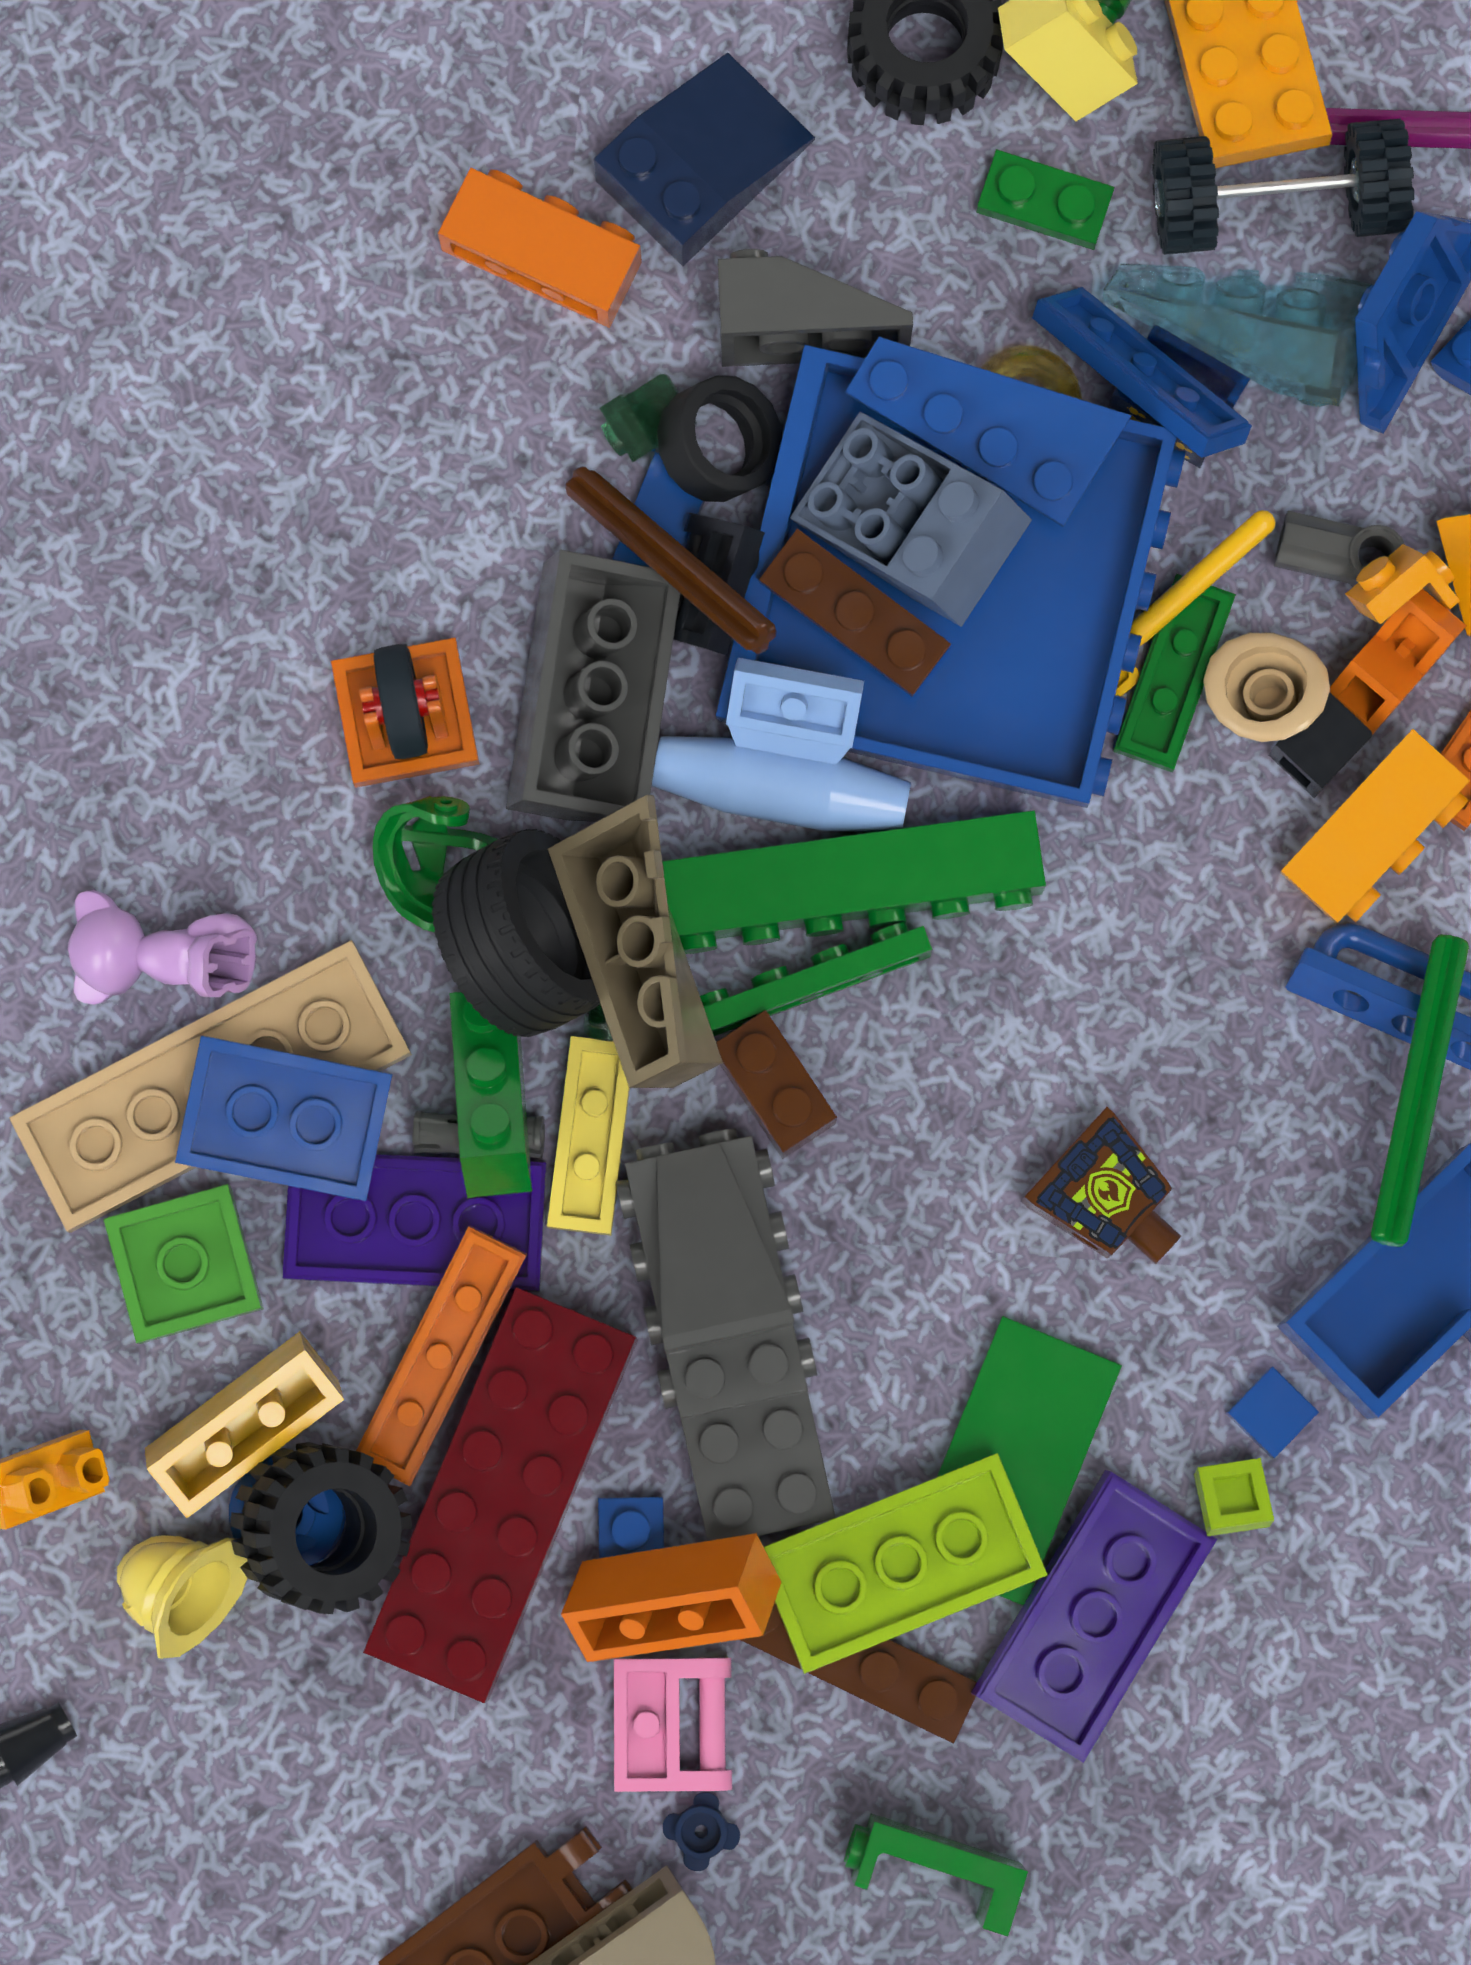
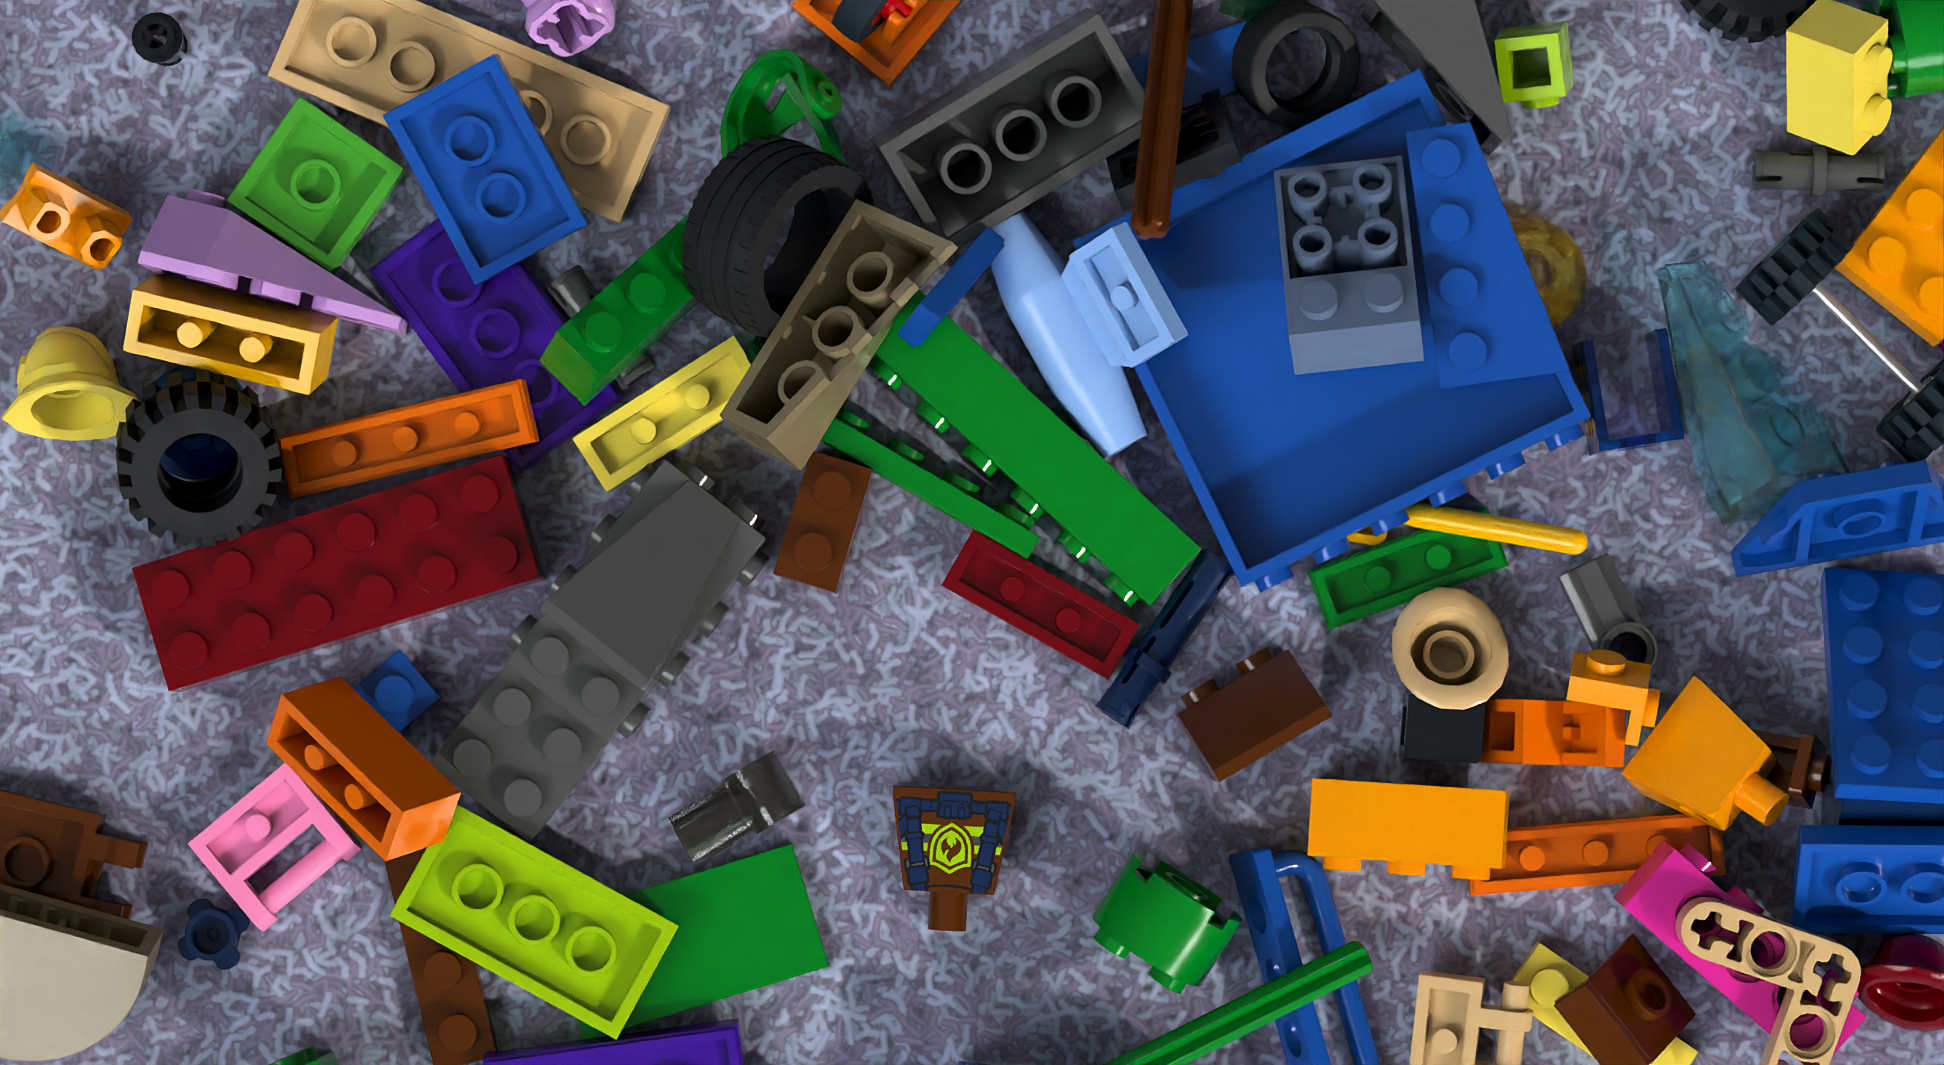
camera: 50 degrees right, 5 degrees up
reddish brown plate [759,529,951,697] -> none
green plate [976,149,1115,250] -> none
blue tile [1032,287,1252,458] -> none
none -> lavender wedge [138,189,408,335]
none -> clear smoke piece [668,750,806,865]
none -> blue tile [897,226,1005,348]
none -> dark red plate [941,530,1140,680]
none -> green brick [1092,850,1242,994]
none -> dark blue pin [1095,548,1234,729]
none -> reddish brown slope [1175,645,1332,782]
none -> lime brick [1494,21,1574,109]
none -> dark grey pin [1752,145,1885,196]

